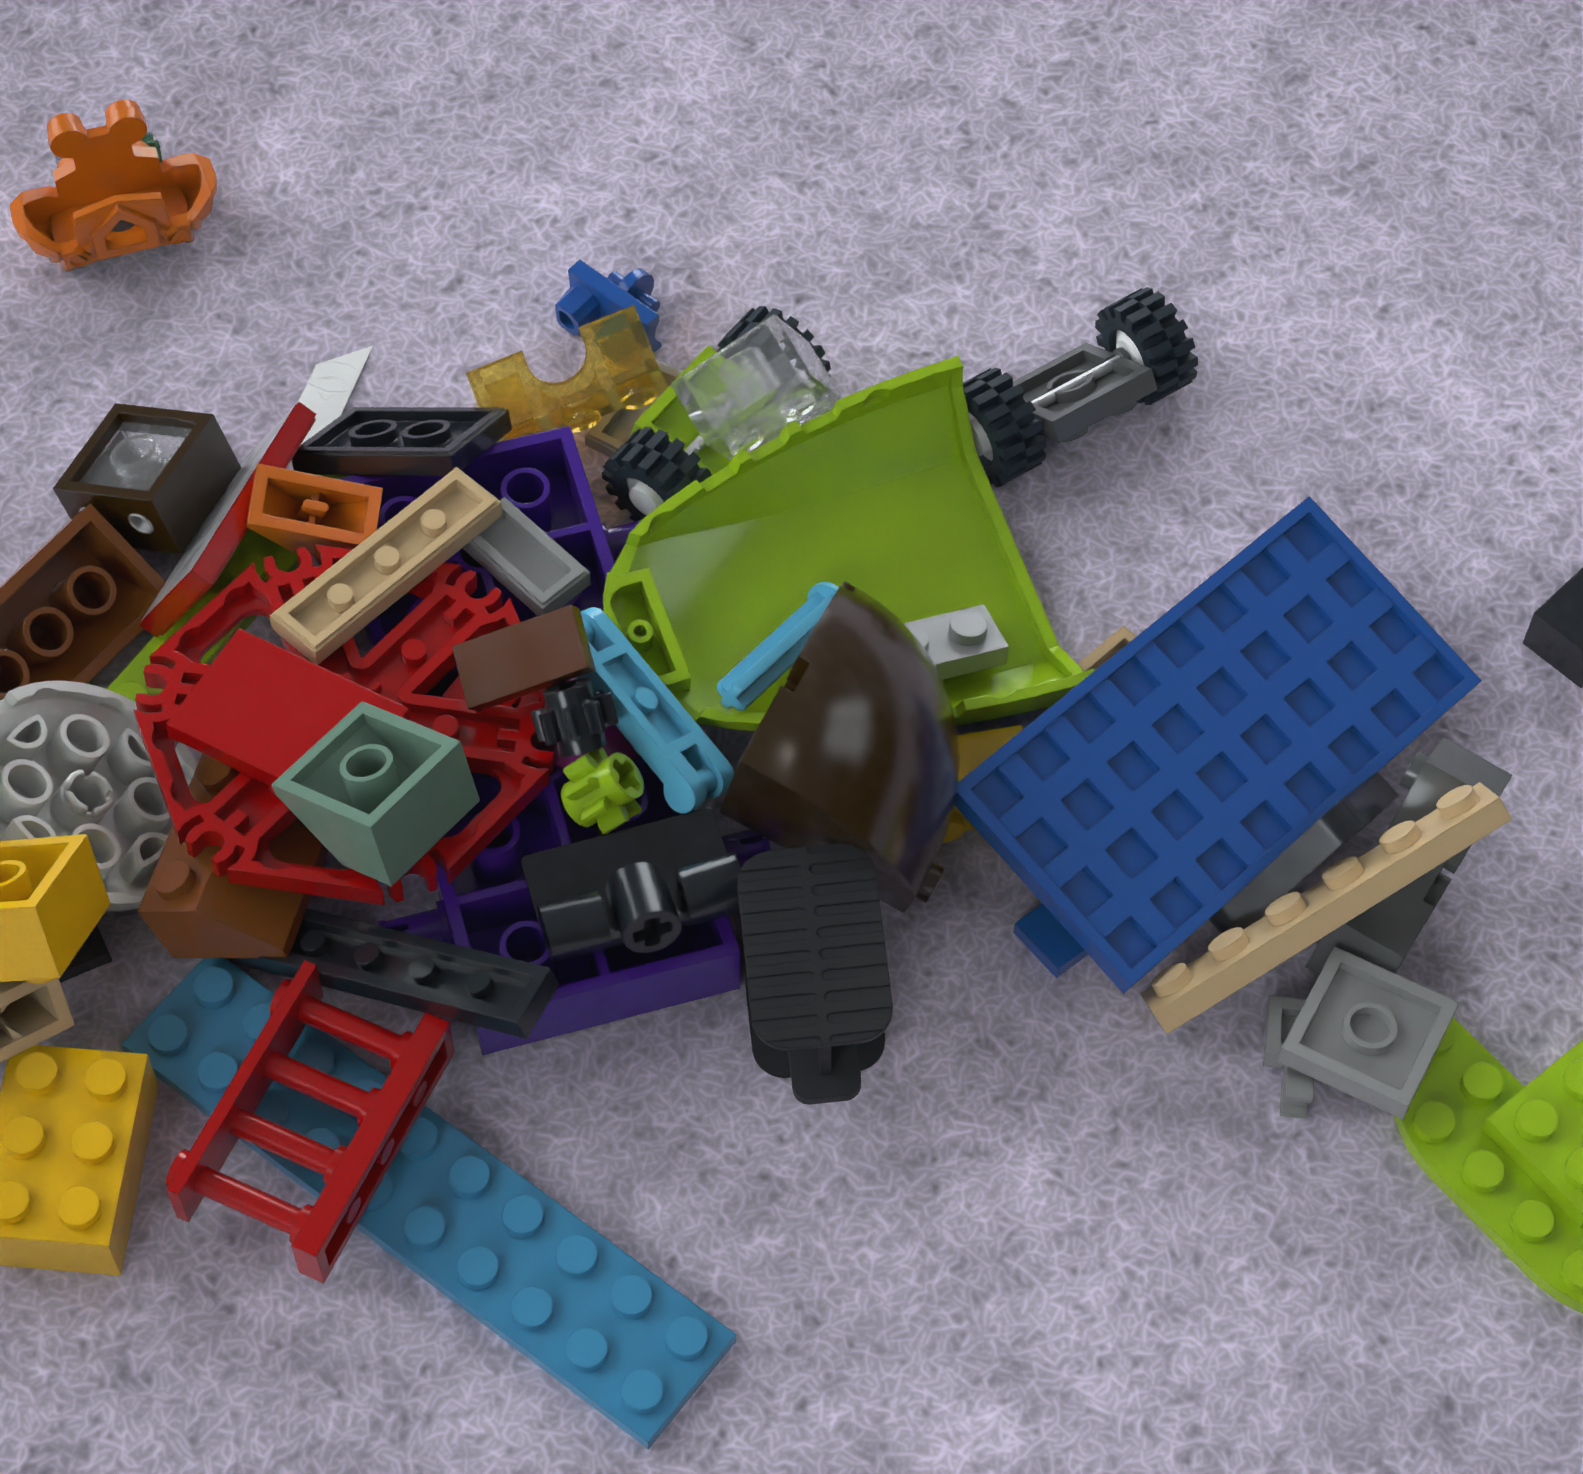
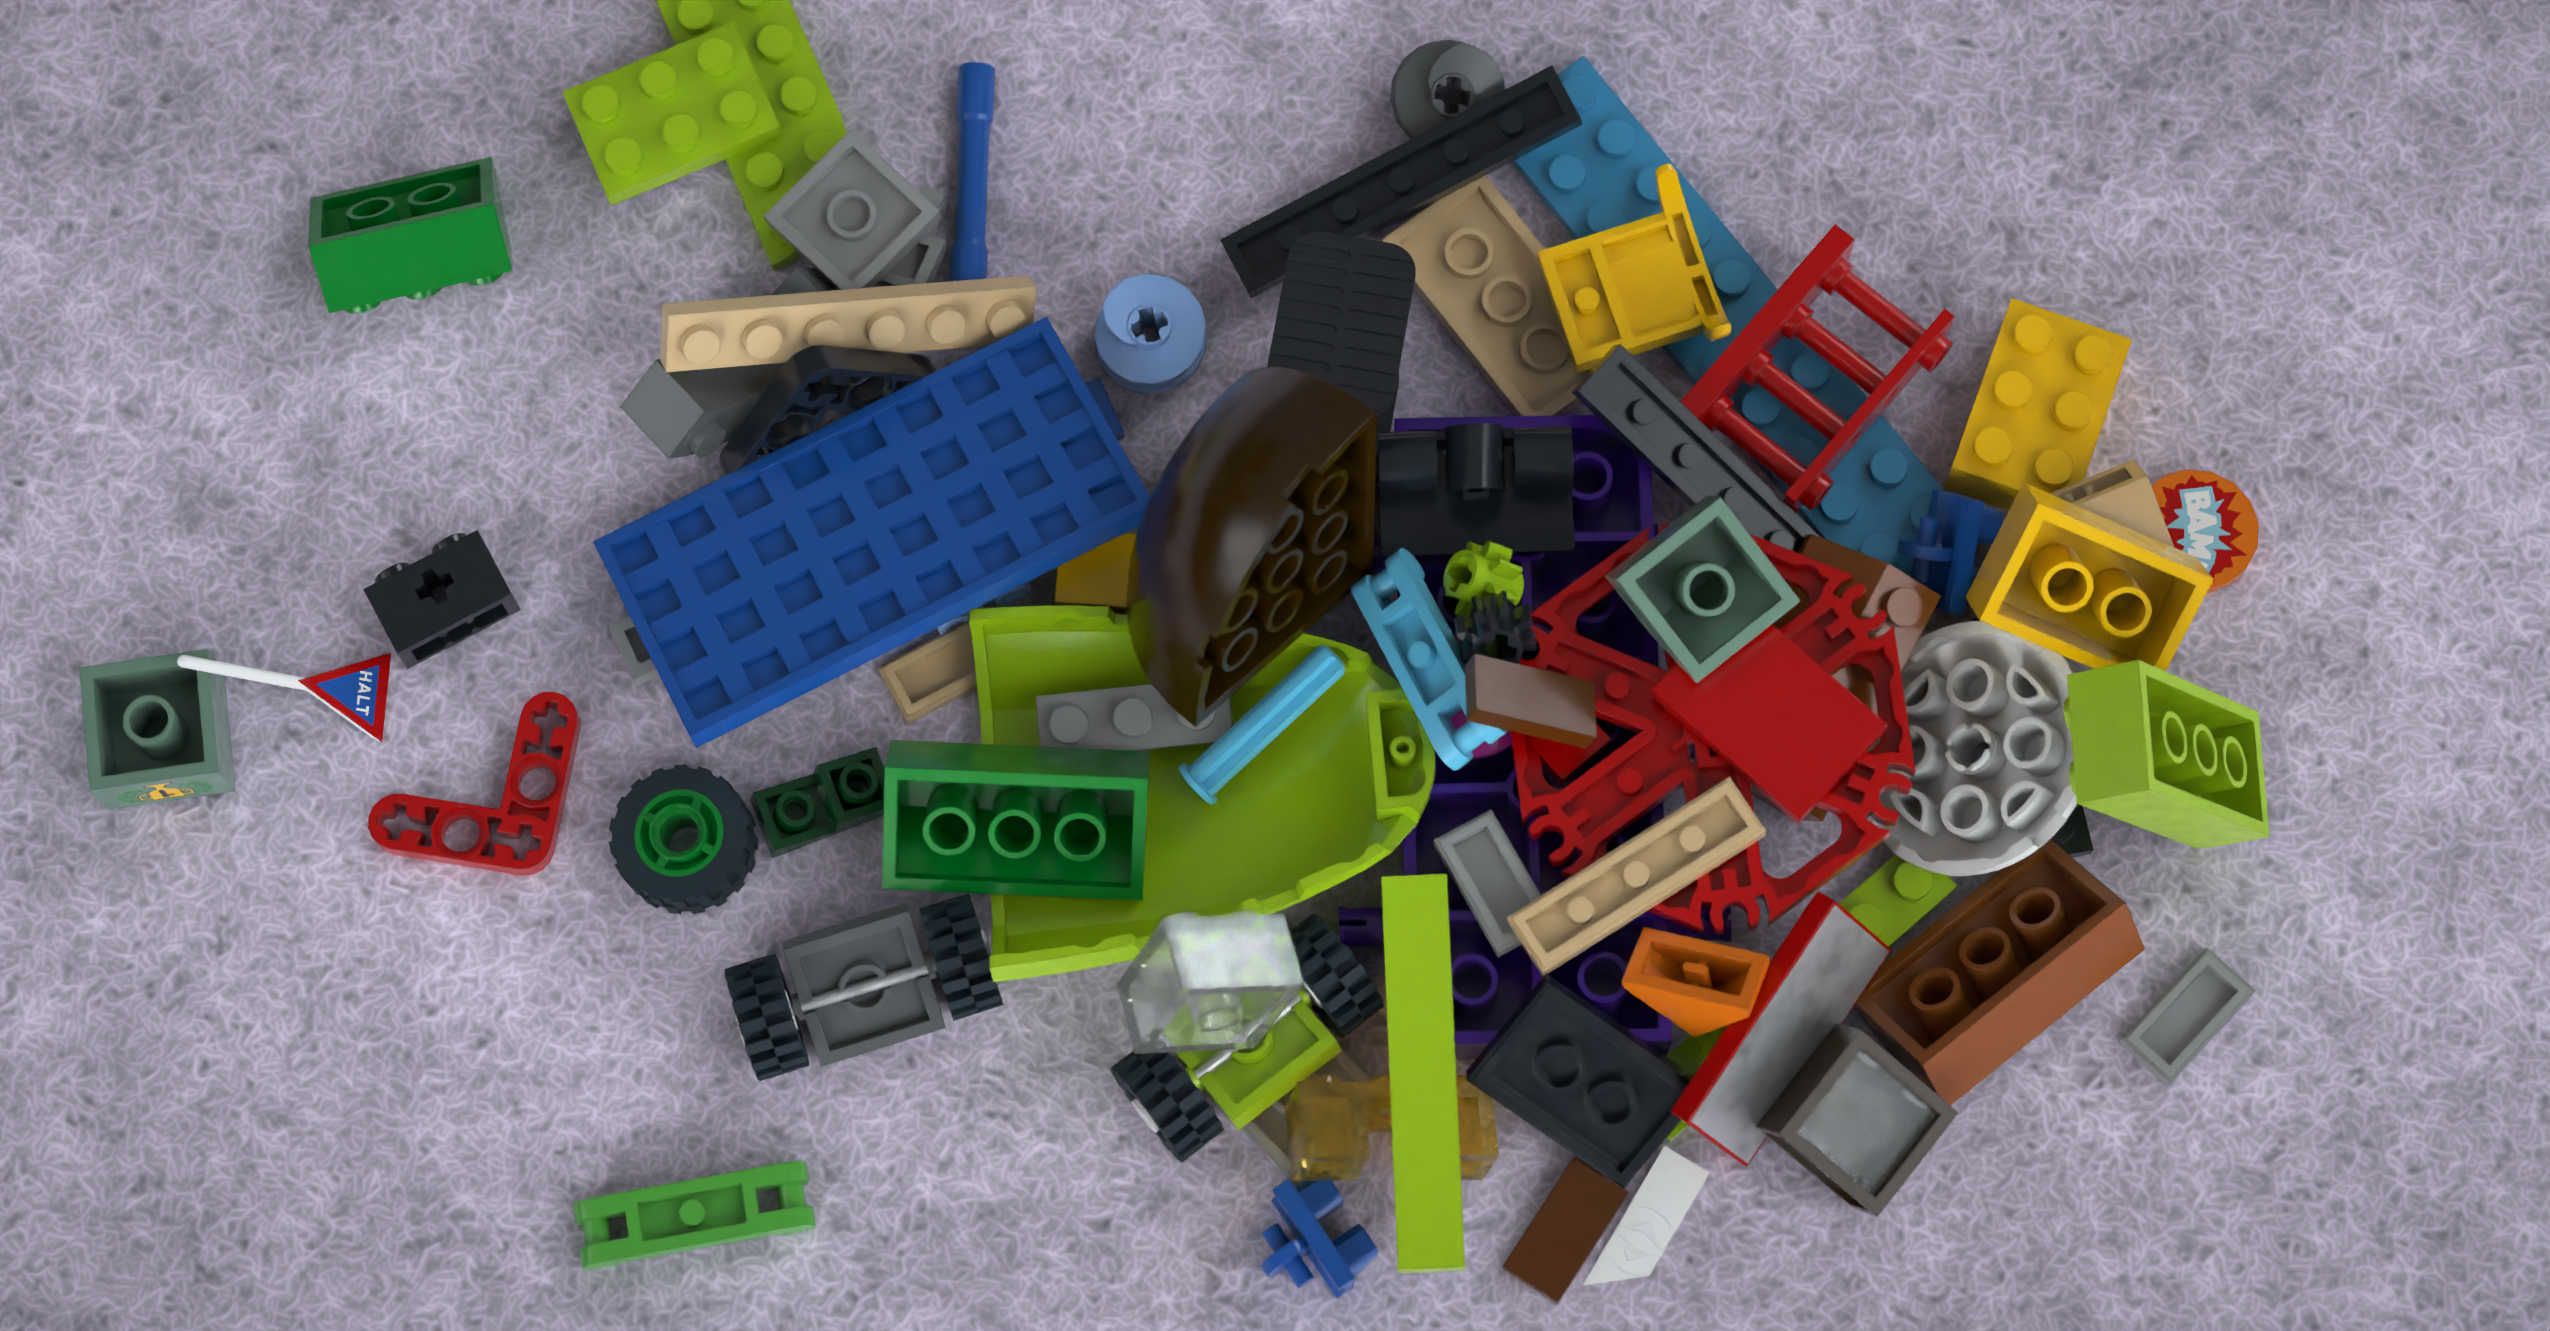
camera: 160 degrees left, 15 degrees up
none -> red beam [368,692,581,875]
none -> bright green plate [573,1161,816,1270]
none -> black wheel [609,765,758,915]
none -> dark green slope [750,747,885,859]
none -> green slope [882,740,1150,901]
none -> blue piece [949,62,995,281]
none -> light blue piece [1094,274,1207,394]
none -> black plate [1220,65,1582,298]
none -> lime tile [1381,874,1465,1273]
none -> tan plate [1382,175,1593,416]
none -> dark grey piece [1390,40,1505,139]
none -> reddish brown tile [1502,1157,1629,1305]
none -> yellow piece [1538,163,1732,373]
none -> blue hips [1897,489,2004,615]

